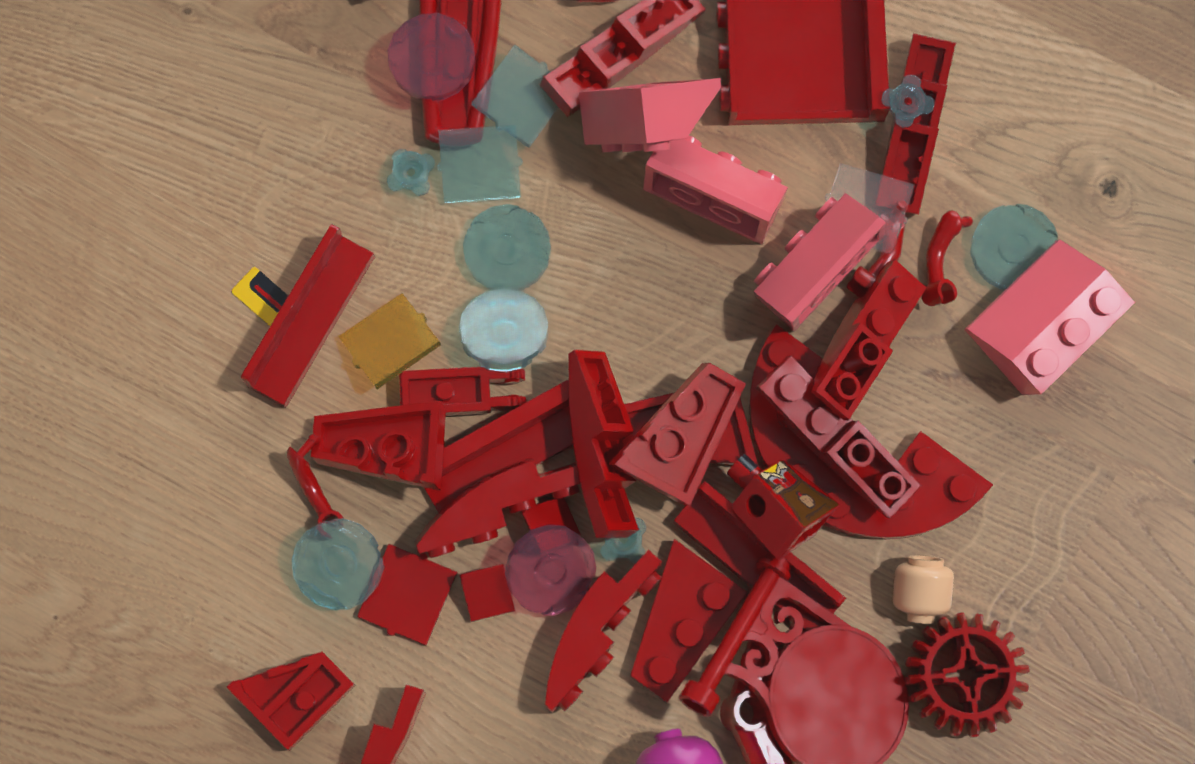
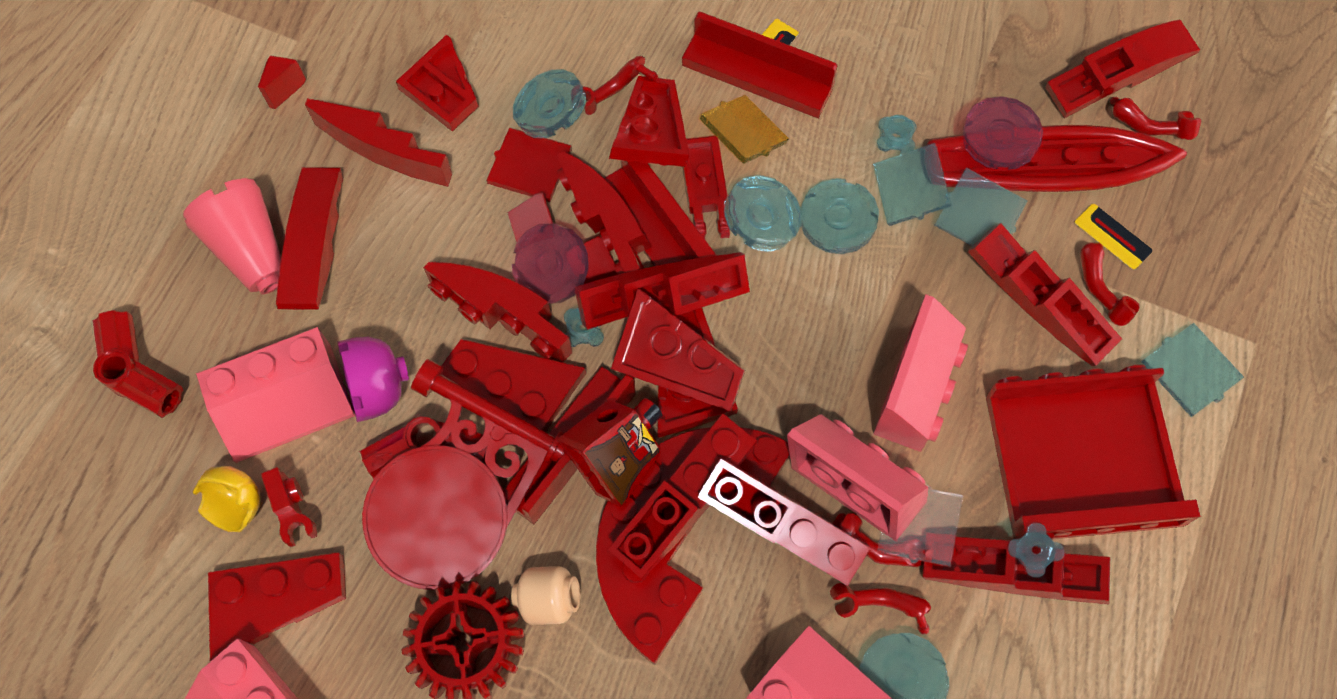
camera: 90 degrees right, 10 degrees down
coral slope [579,78,721,152] -> none

